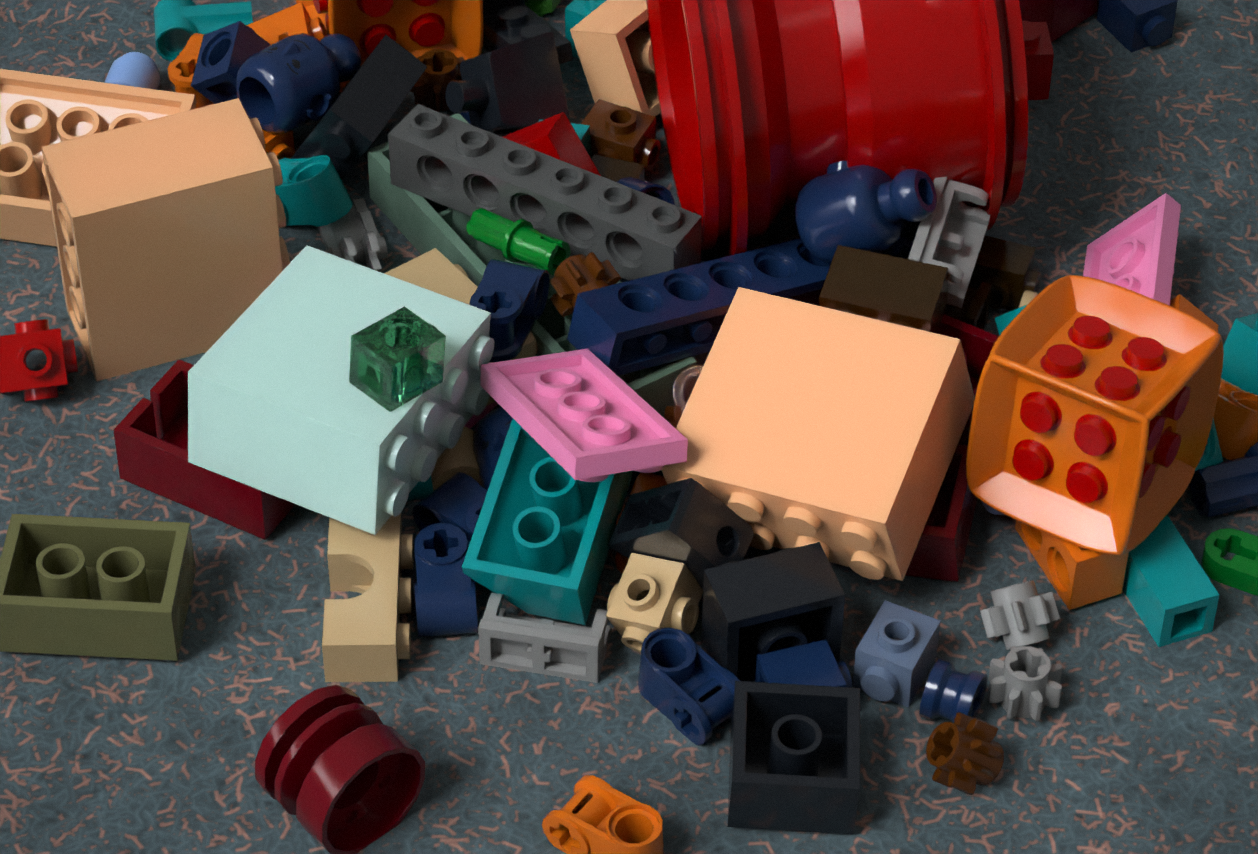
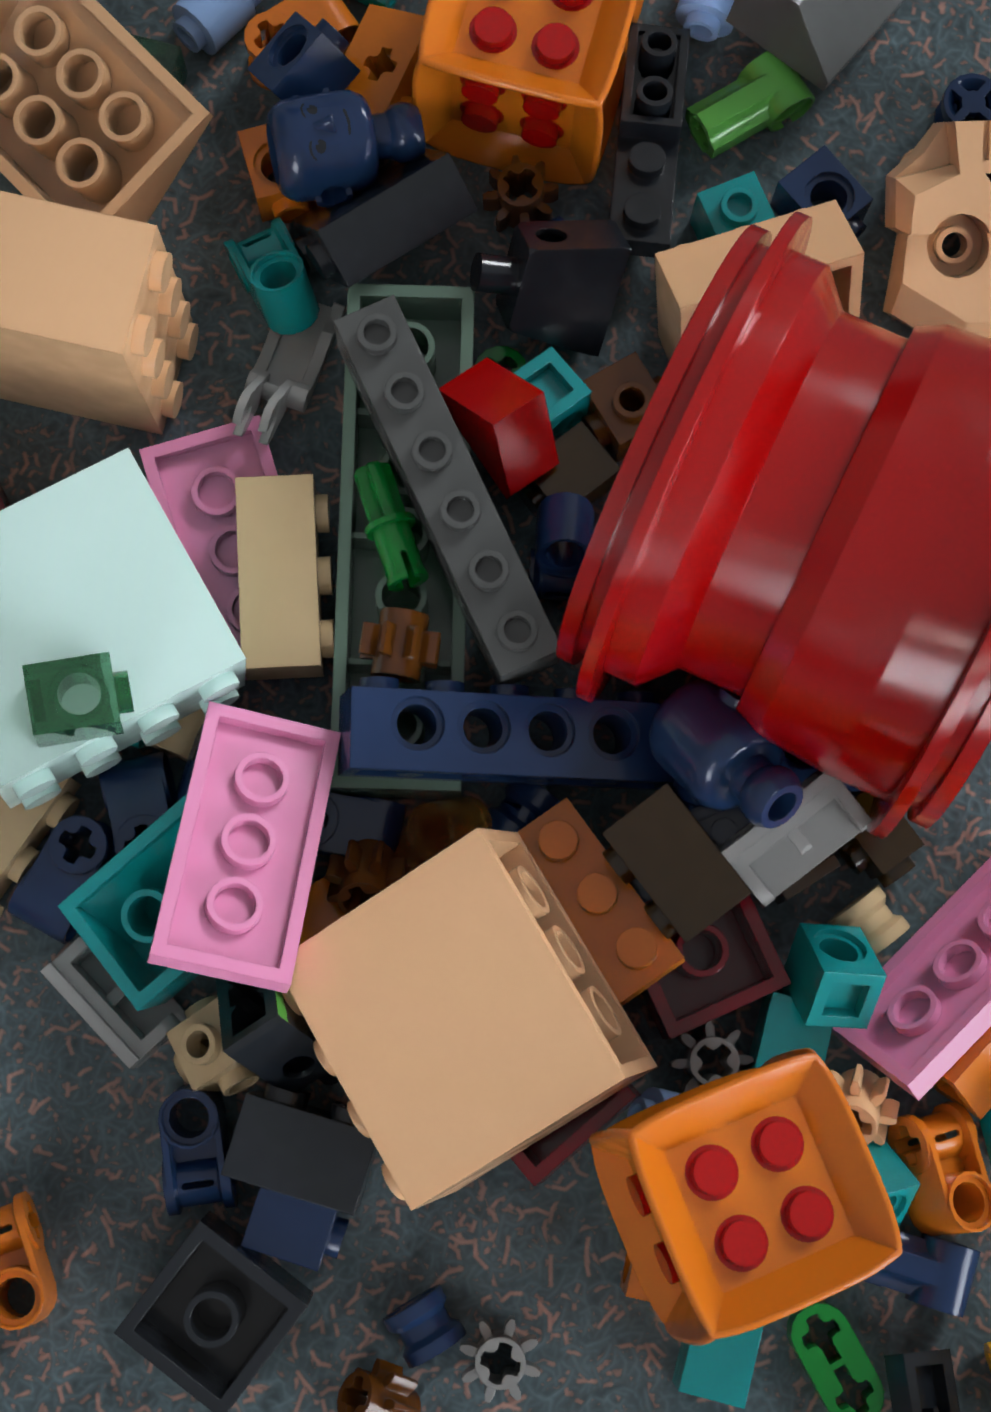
camera: 30 degrees right, 35 degrees up
dark blue piece [470,259,550,362] -> none
sand blue brick [853,600,941,707] -> none
light grey gear [980,580,1060,650] -> none

